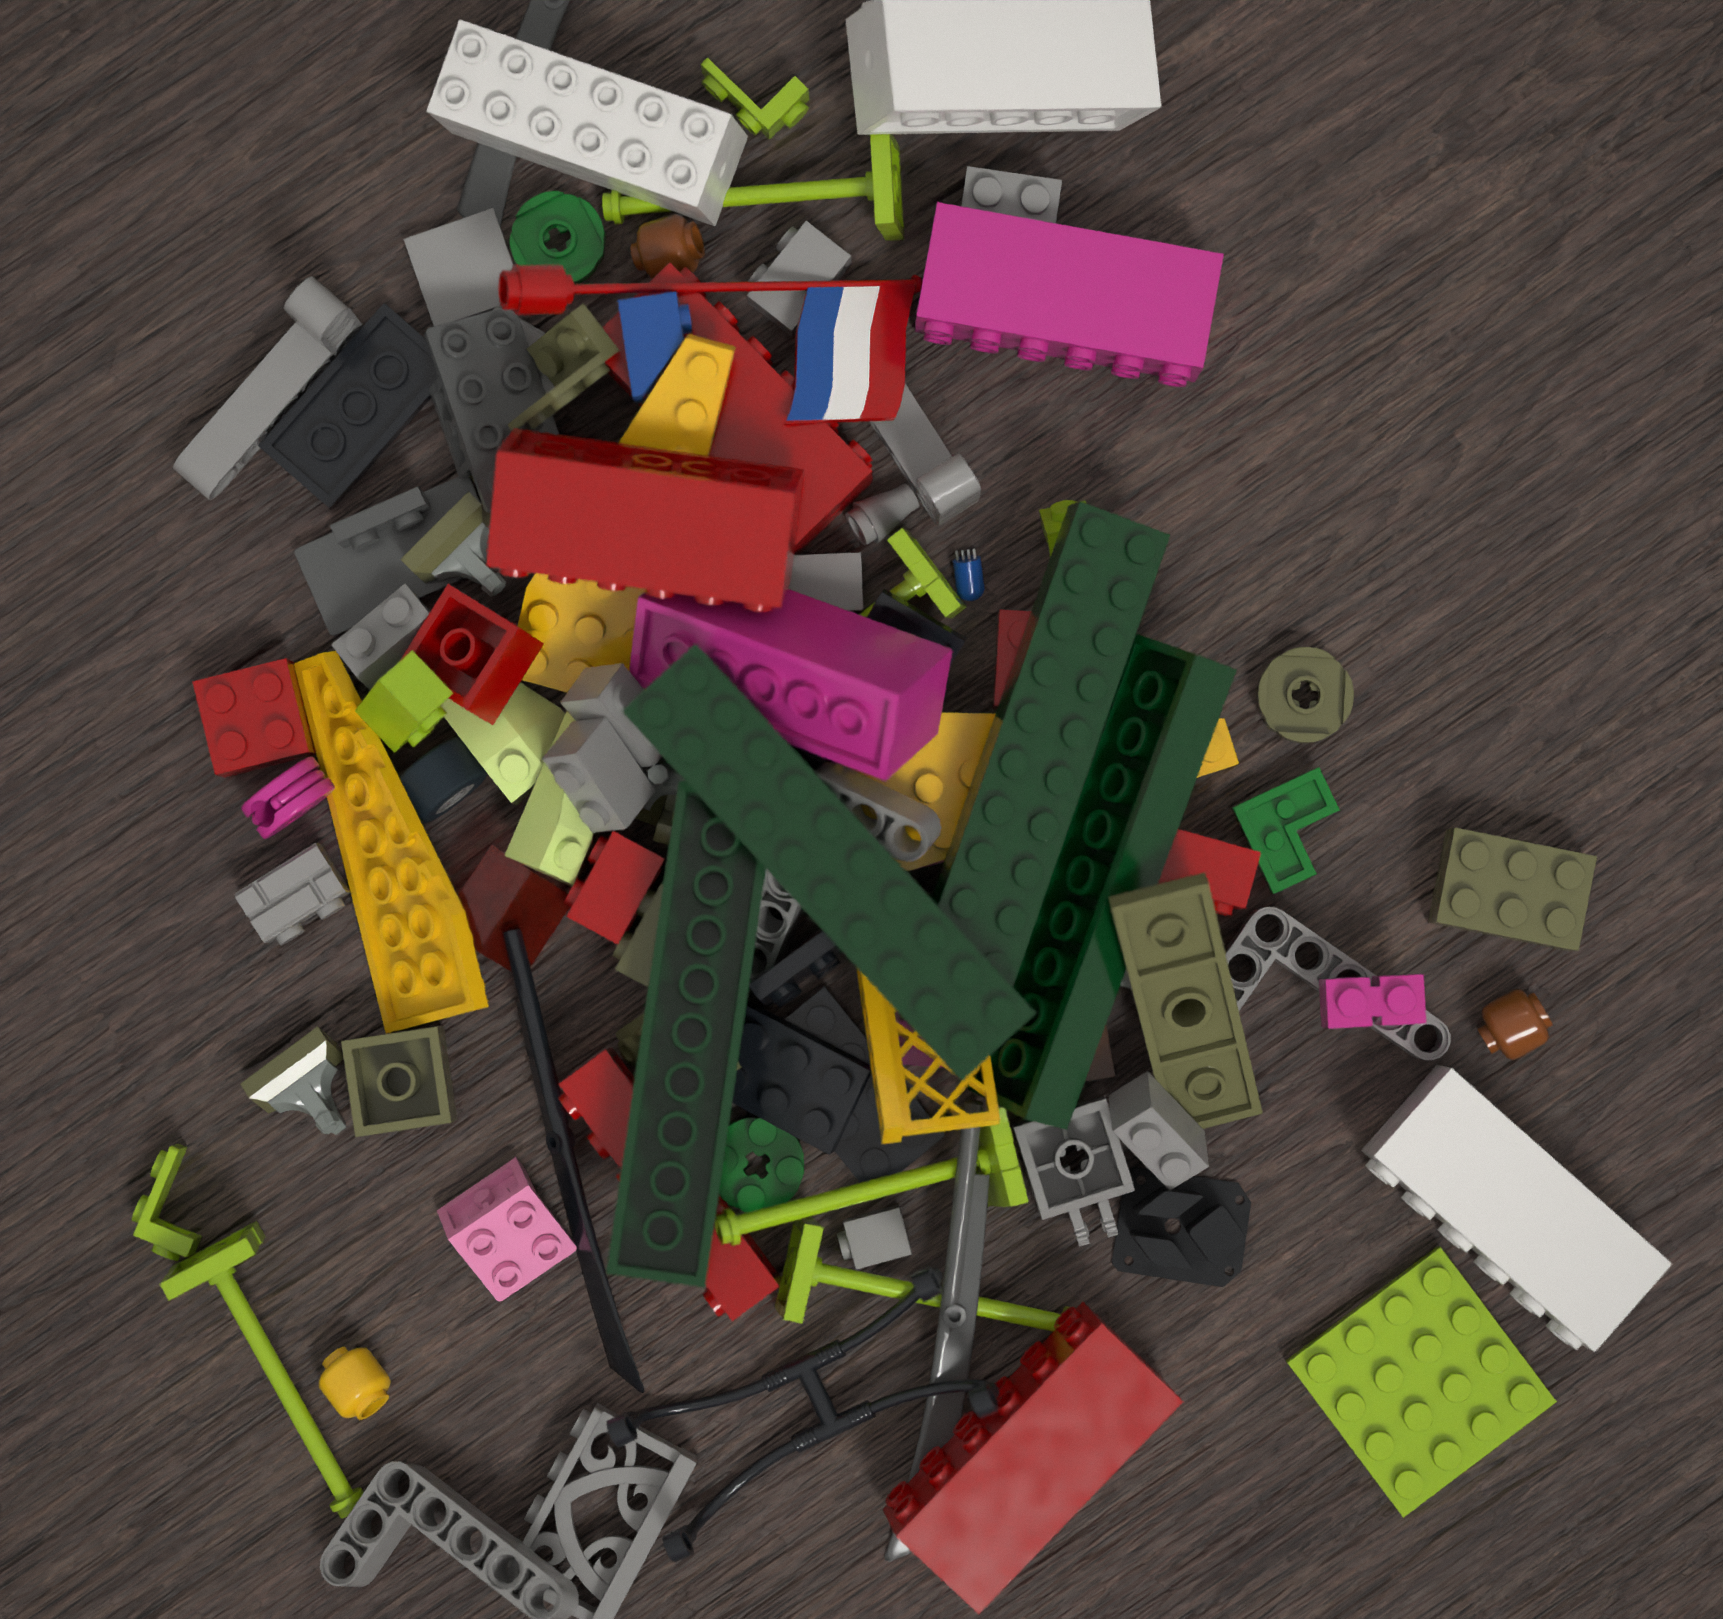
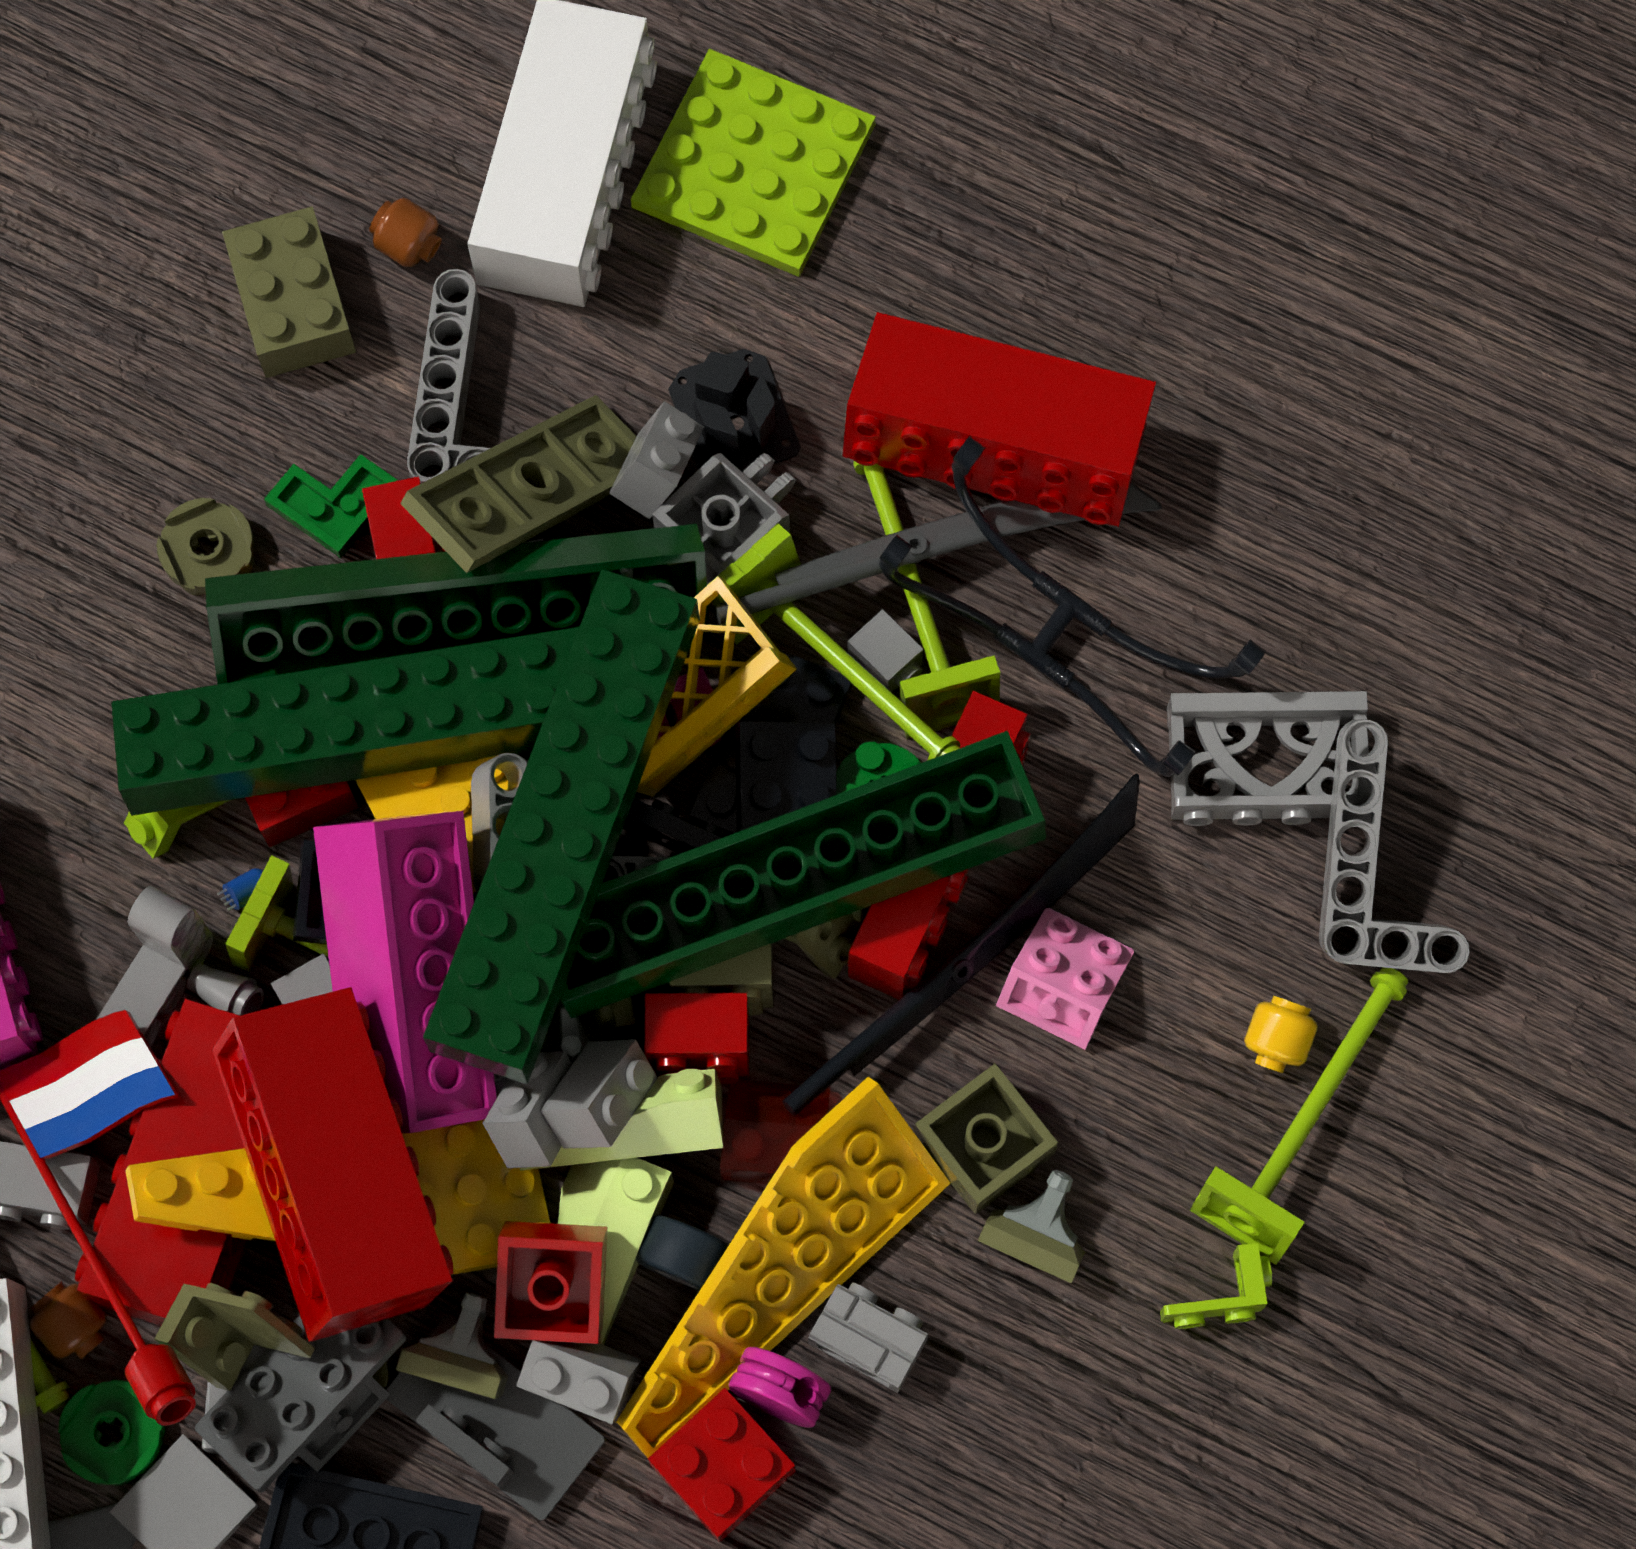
camera: 120 degrees left, 15 degrees down
lime brick [355,650,453,753] -> none
blue slope [618,292,693,404] -> none
dark pink piece [1319,974,1426,1029] -> none

